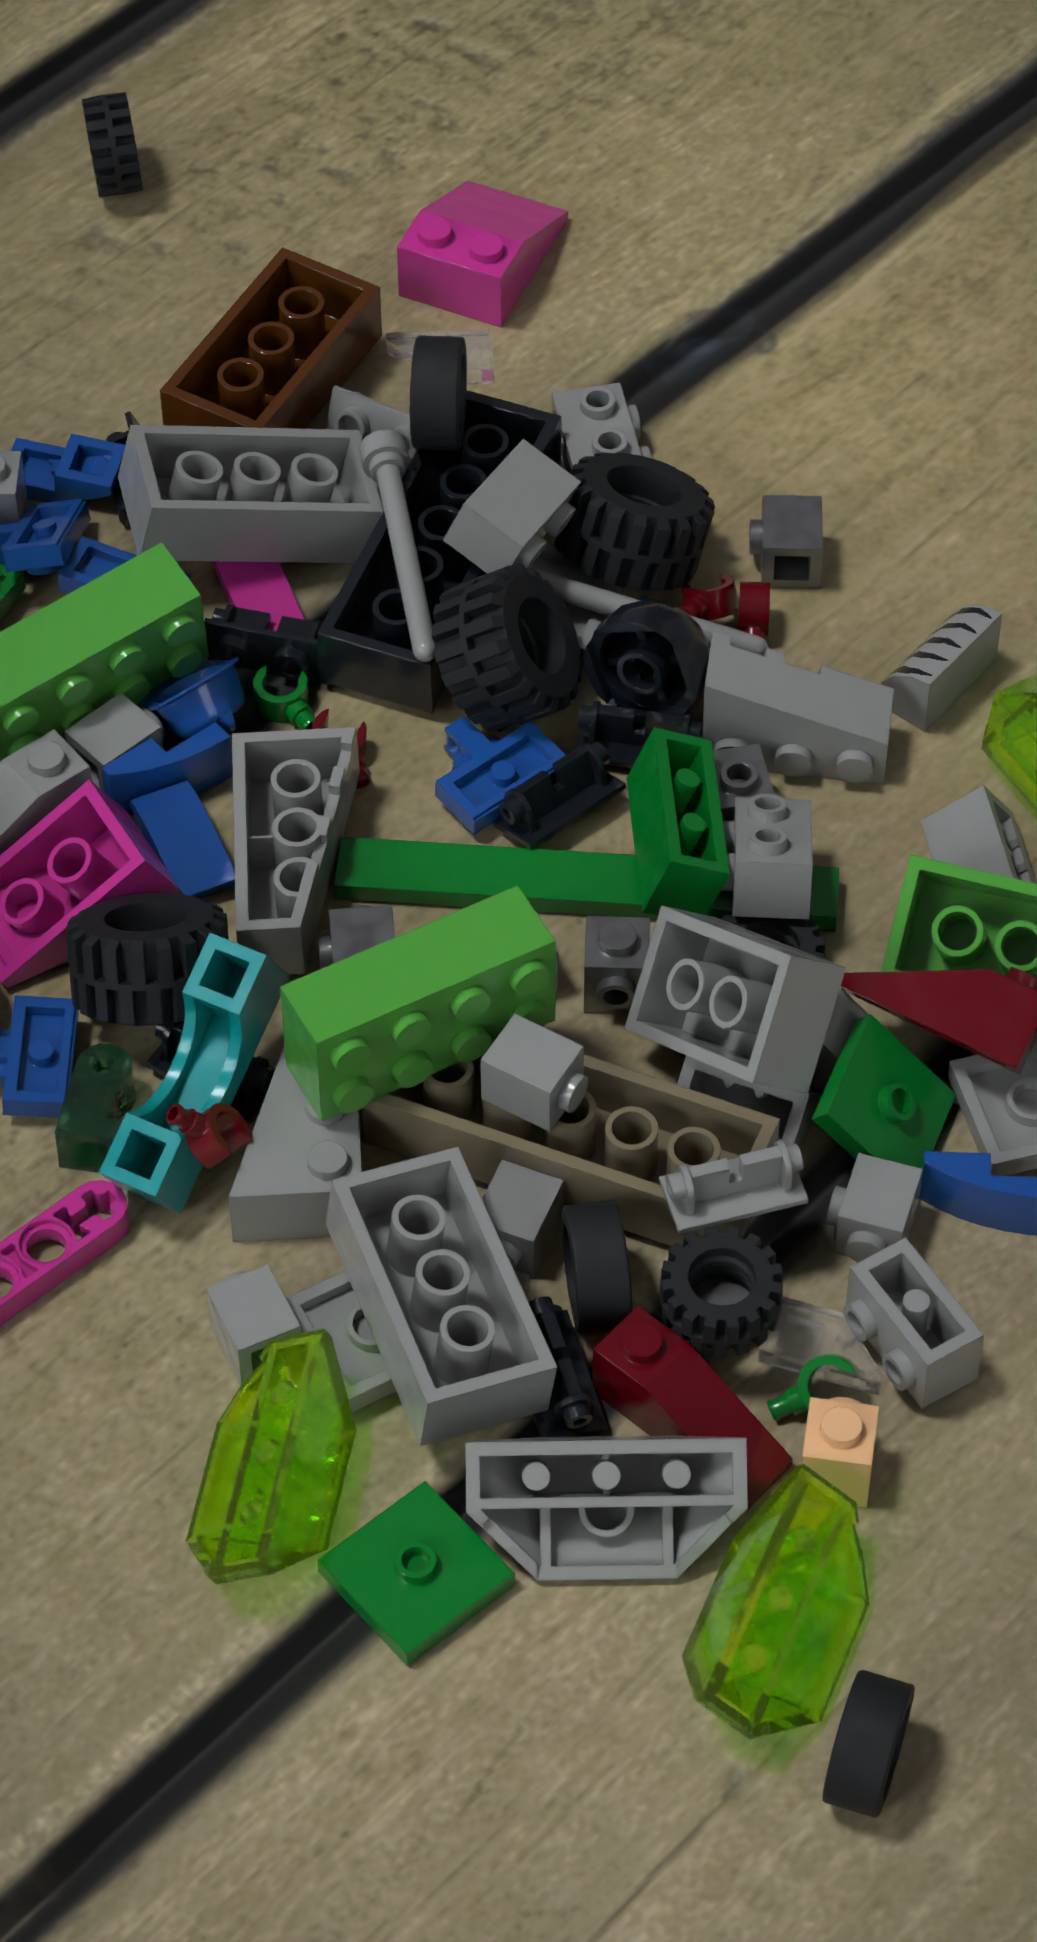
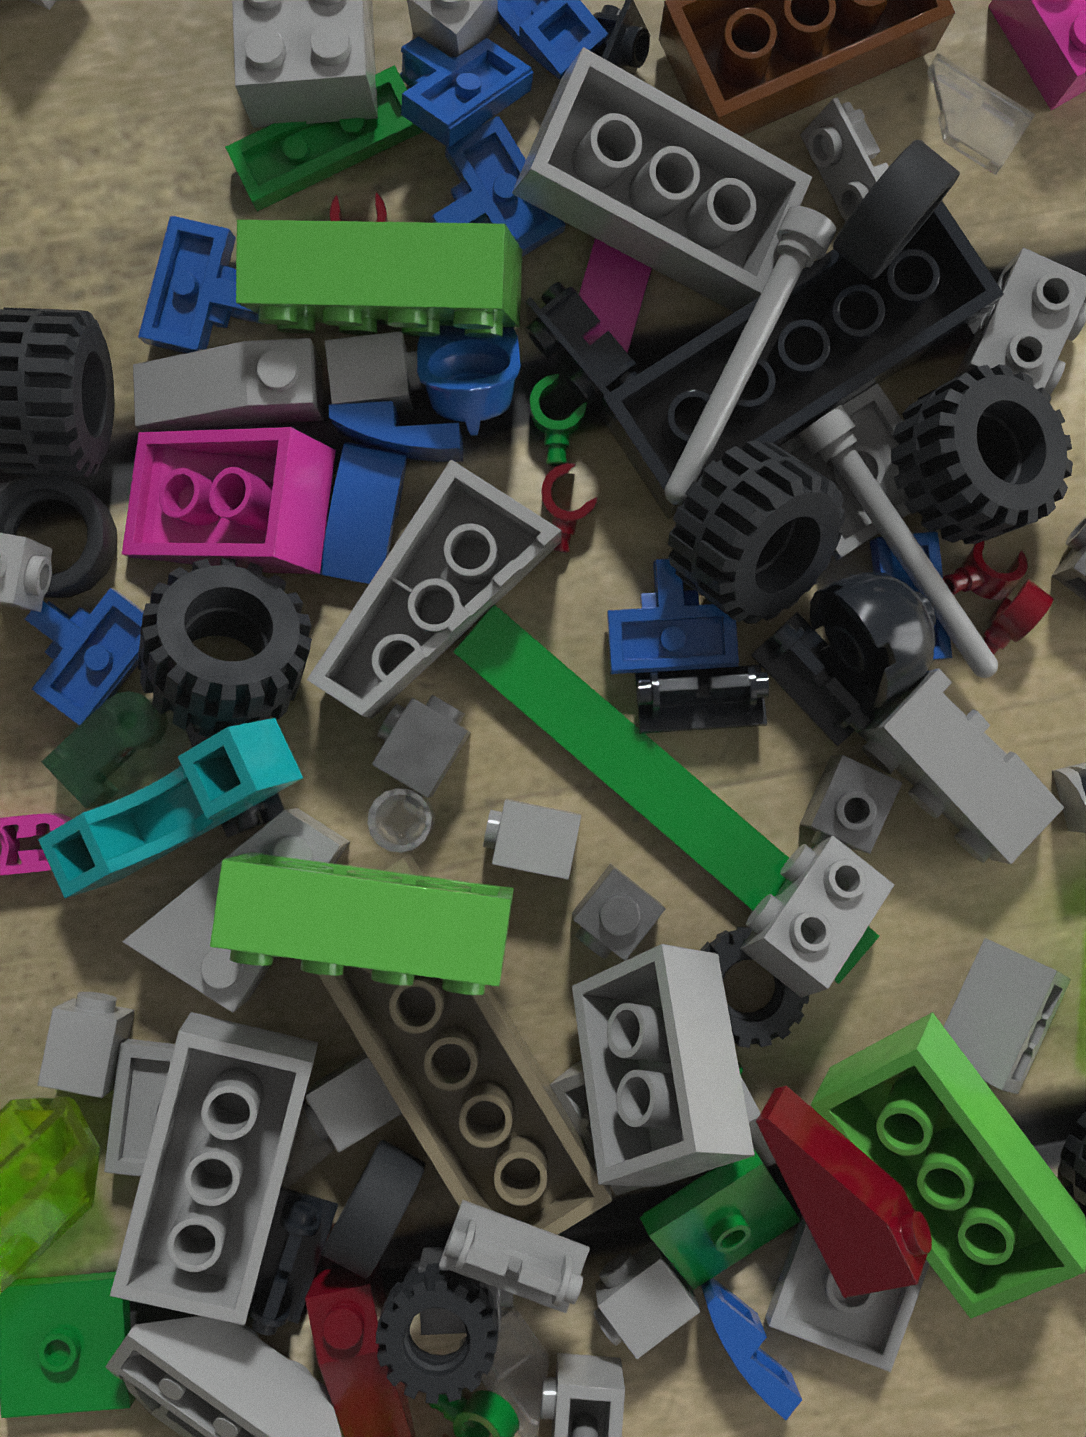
camera: 35 degrees right, 35 degrees up
dark red piece [166,1103,252,1169] -> none
light grey brick [443,439,581,573] -> none
light grey brick [481,1014,588,1132] -> none
green brick [626,727,730,916] -> none

